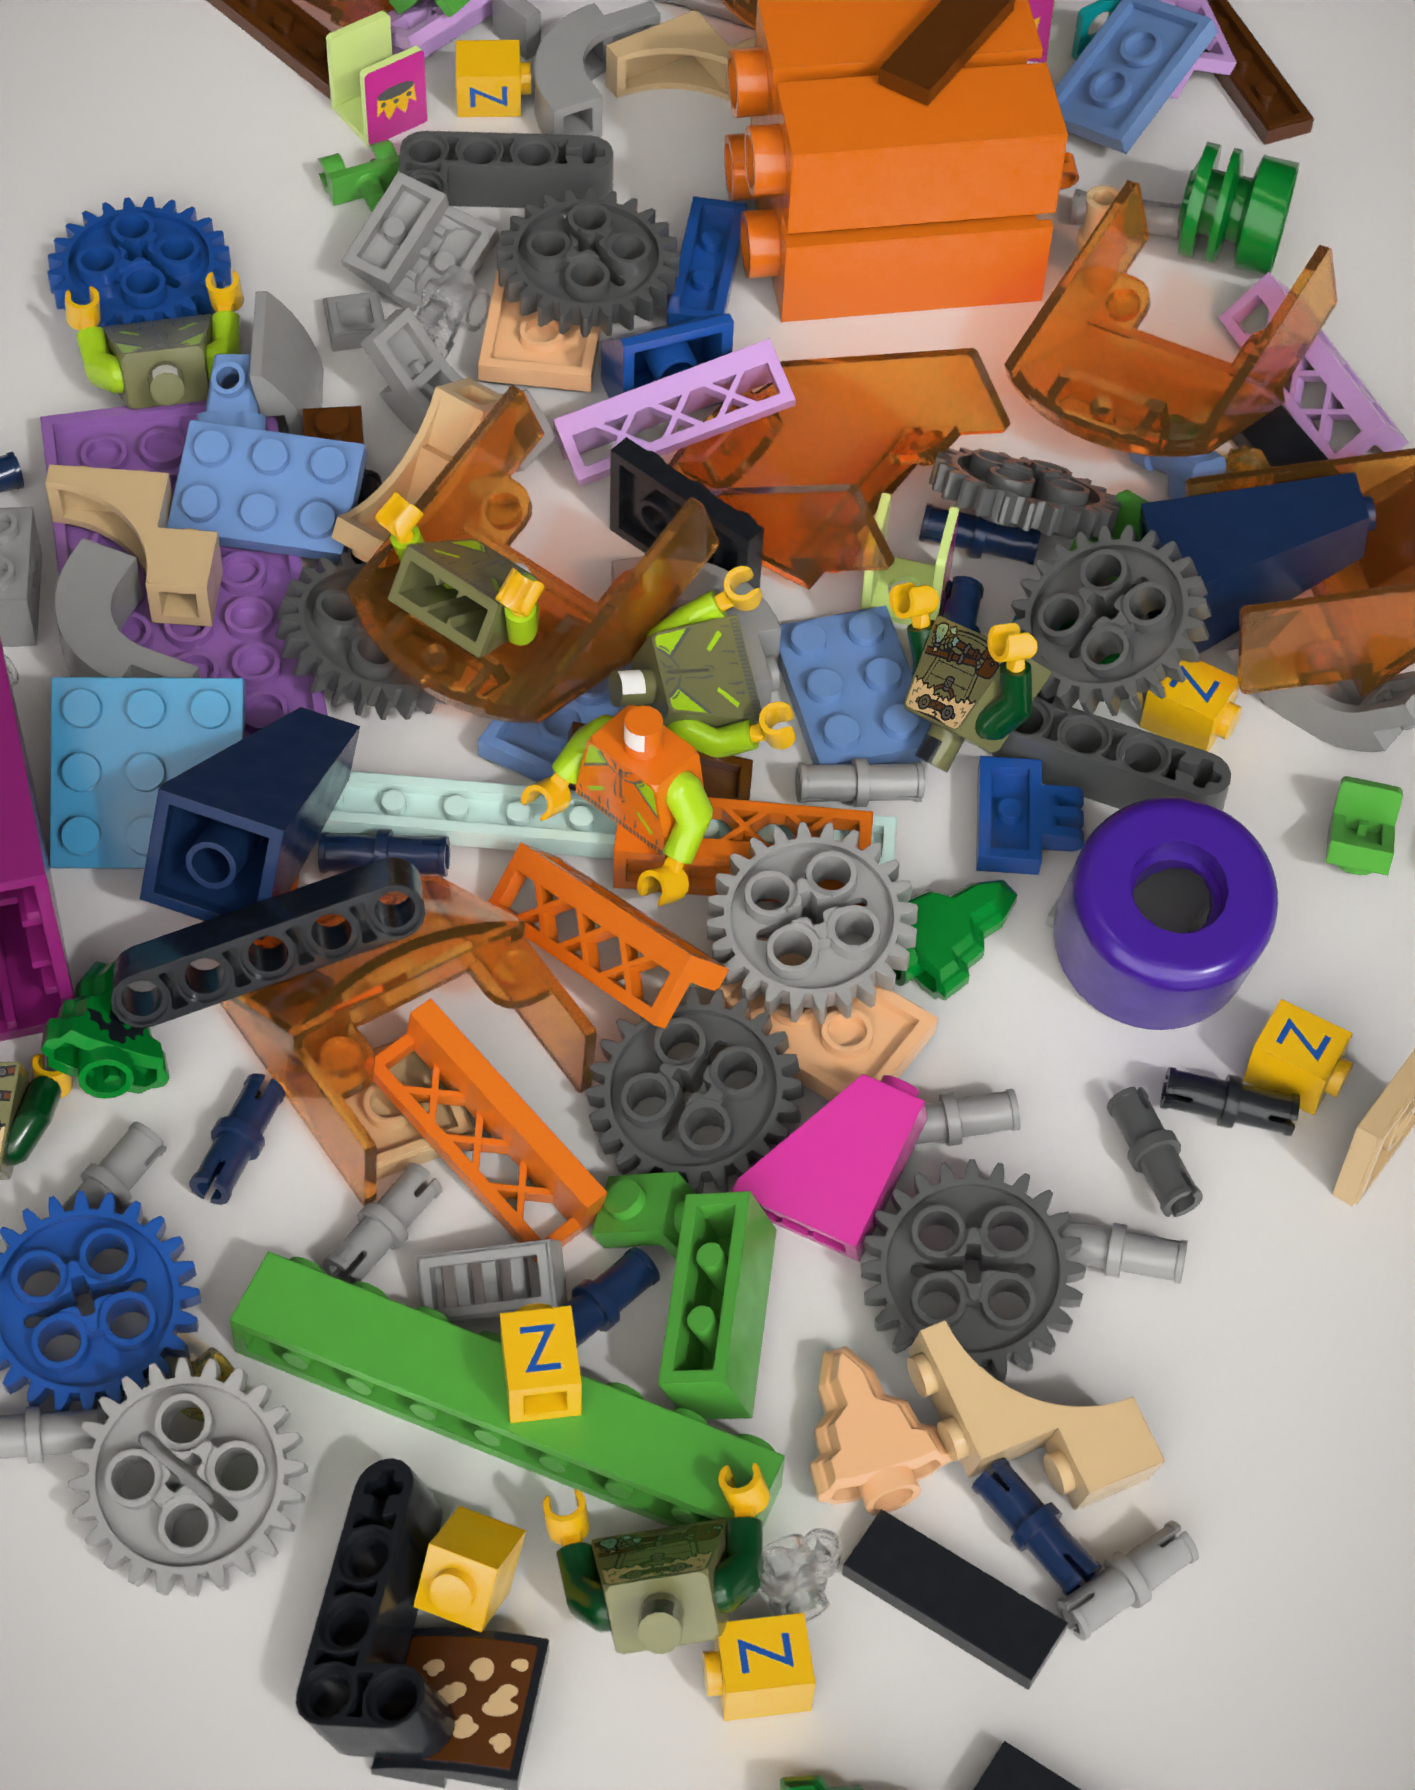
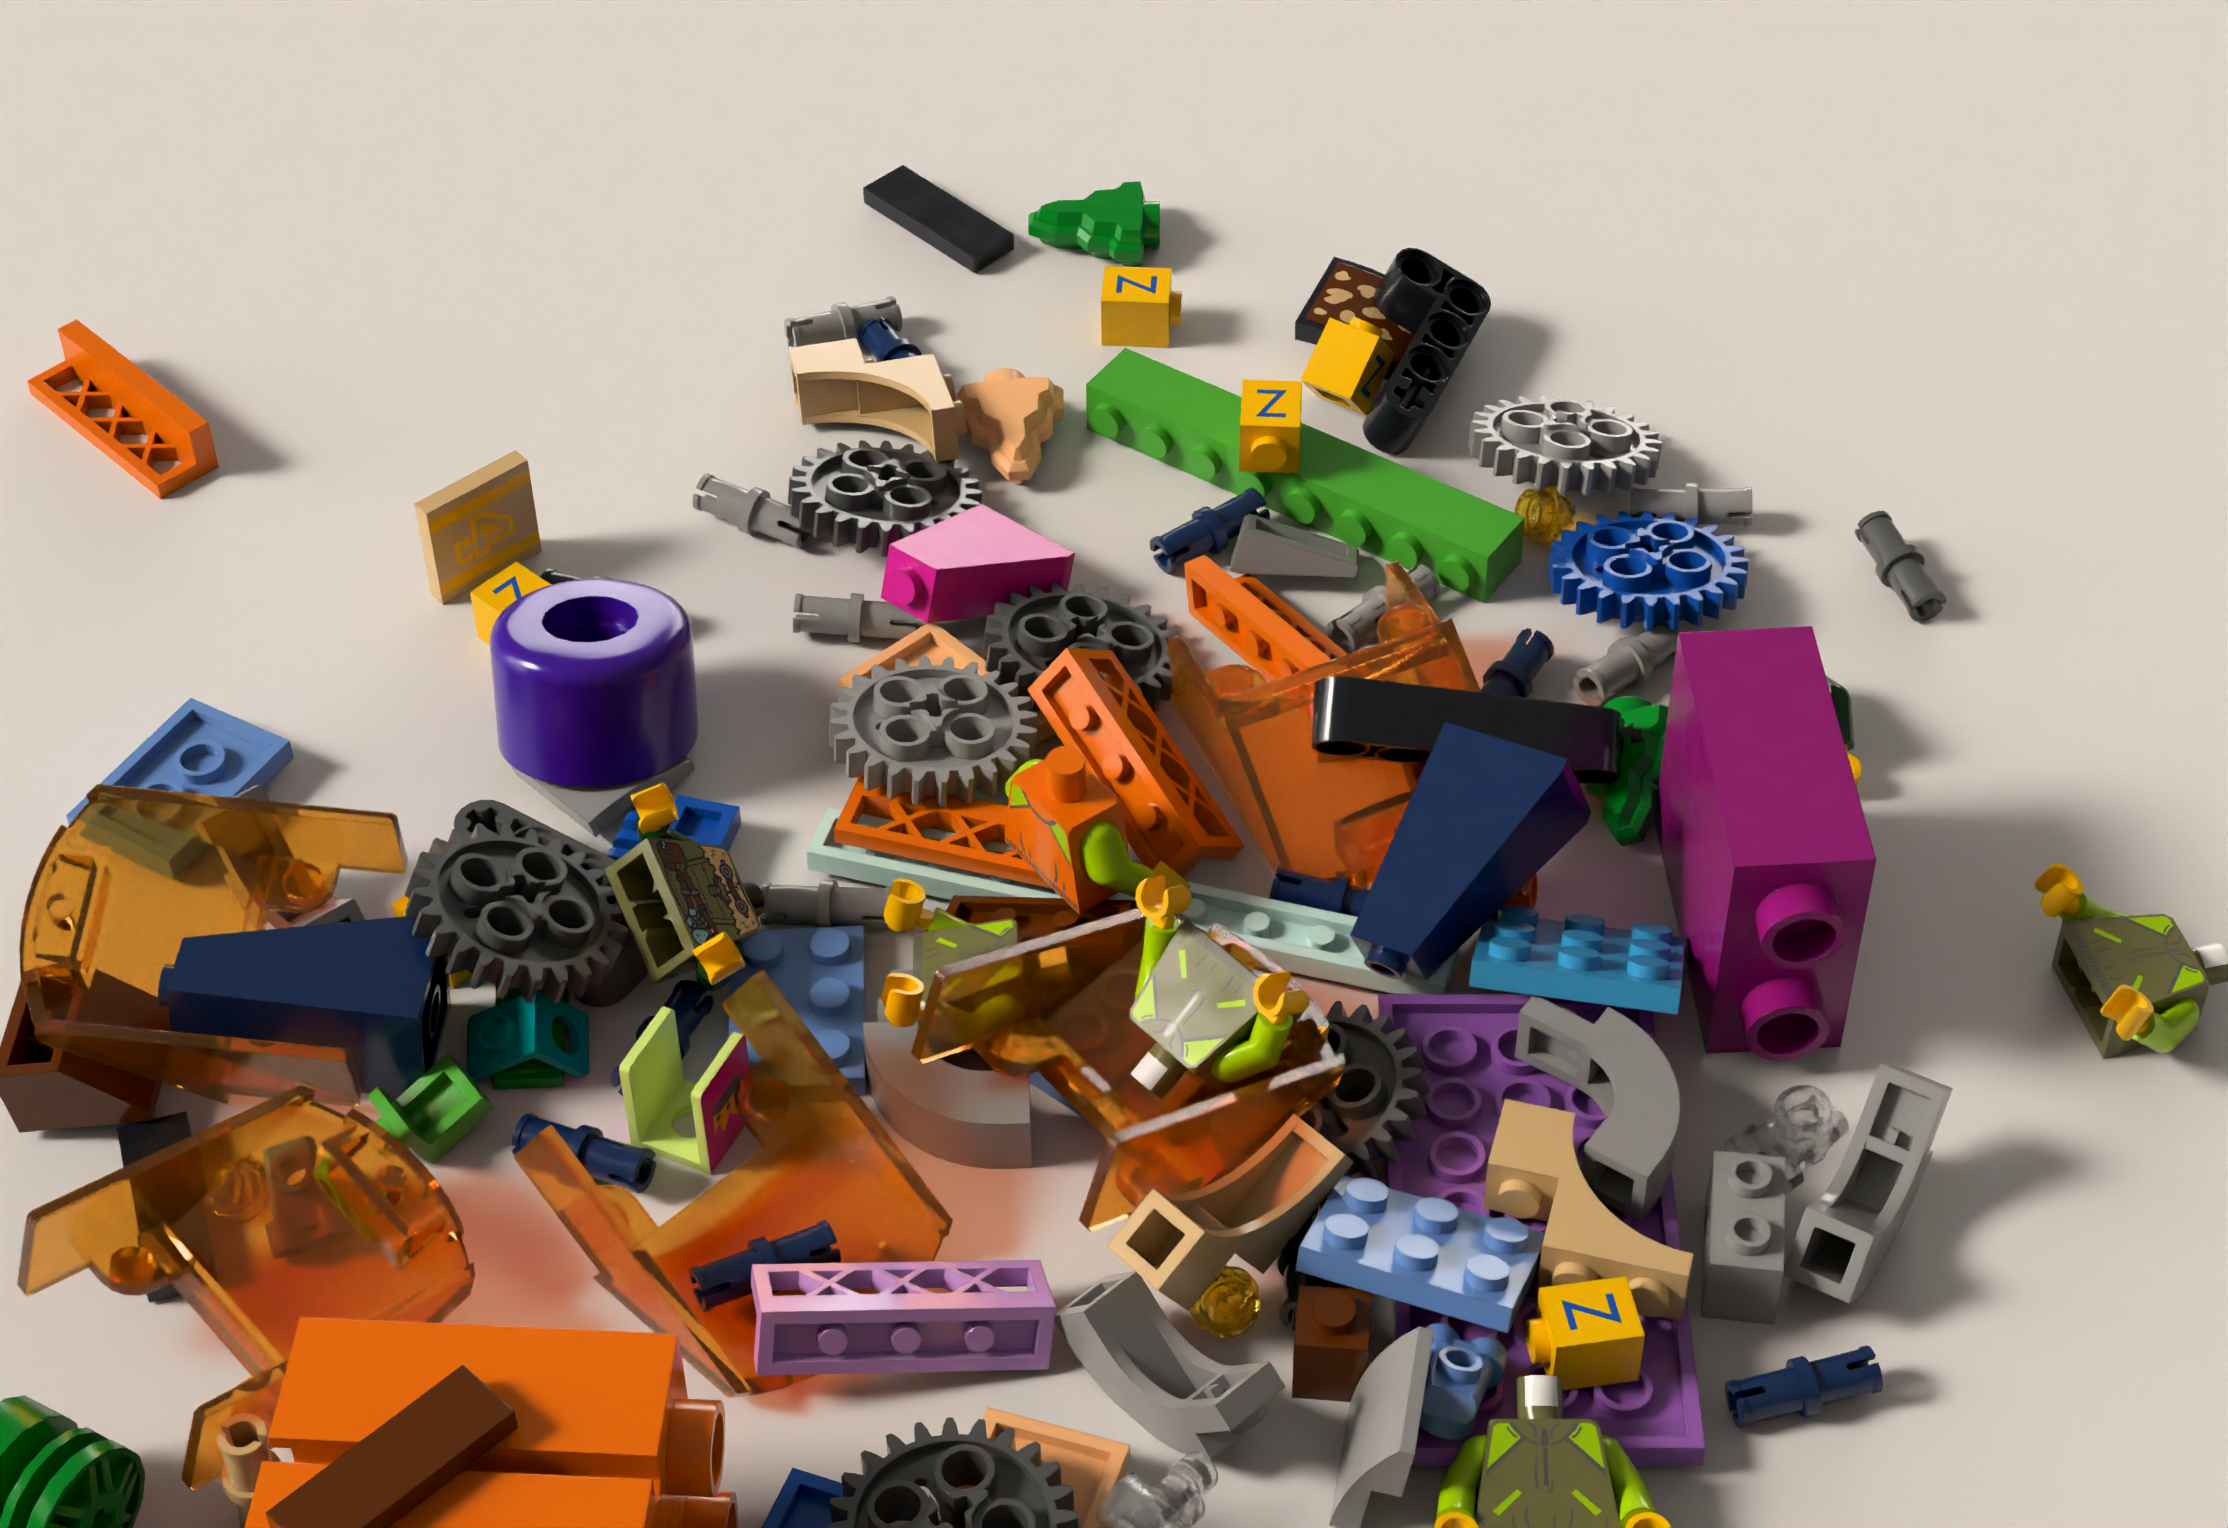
camera: 165 degrees left, 10 degrees down
torso [543,1463,770,1654] -> none
bright green bracket [591,1172,696,1260] -> none
blue slope [601,313,734,409] -> none
black plate [610,437,764,589] -> none
bright green brick [658,1191,777,1420] -> none
clear plate [758,1528,842,1622] -> none
black tile [842,1509,1068,1690] -> none
green rock [893,880,1018,1001] -> none
dark grey gear [929,447,1121,540] -> none
dark grey pin [1107,1086,1203,1217] -> none
lavender fence [1218,272,1408,473] -> none
bright green bracket [1326,776,1403,876] -> none
none -> dark blue pin [689,1220,841,1313]
none -> yellow brick [1525,1276,1645,1391]

